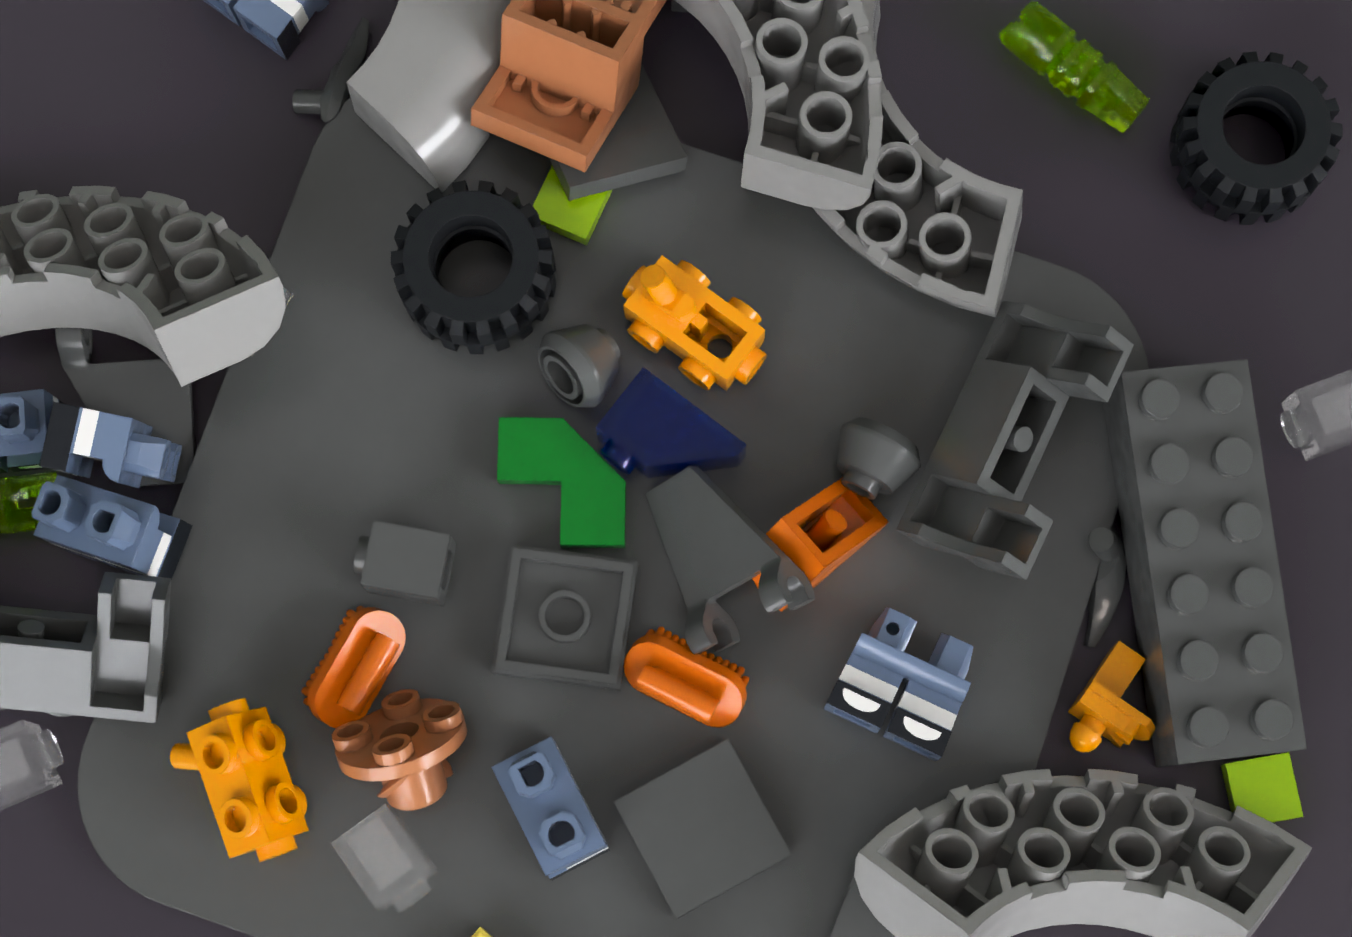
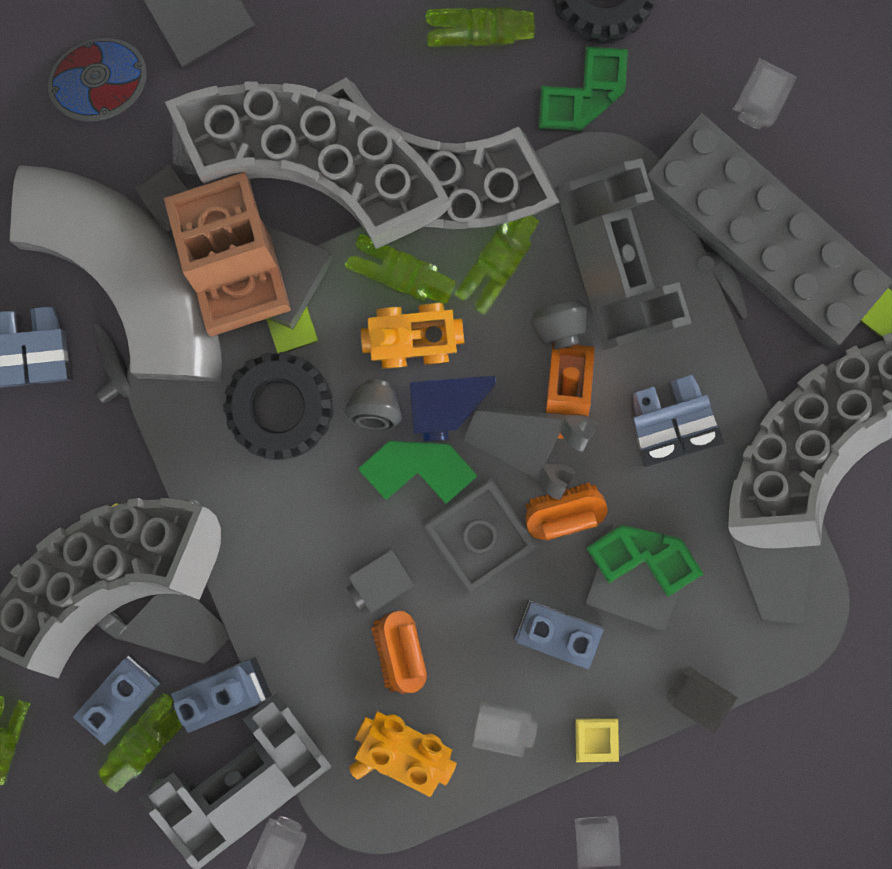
camera: 45 degrees left, 10 degrees up
sand blue hips [39,402,182,489] -> none
nougat plate [332,689,467,811] -> none
light orange piece [1068,641,1156,753] -> none
none -> clear neon green hinge [345,234,456,304]
none -> clear neon green hinge [455,215,539,315]
none -> green tile [538,47,628,132]
none -> green tile [585,525,704,597]

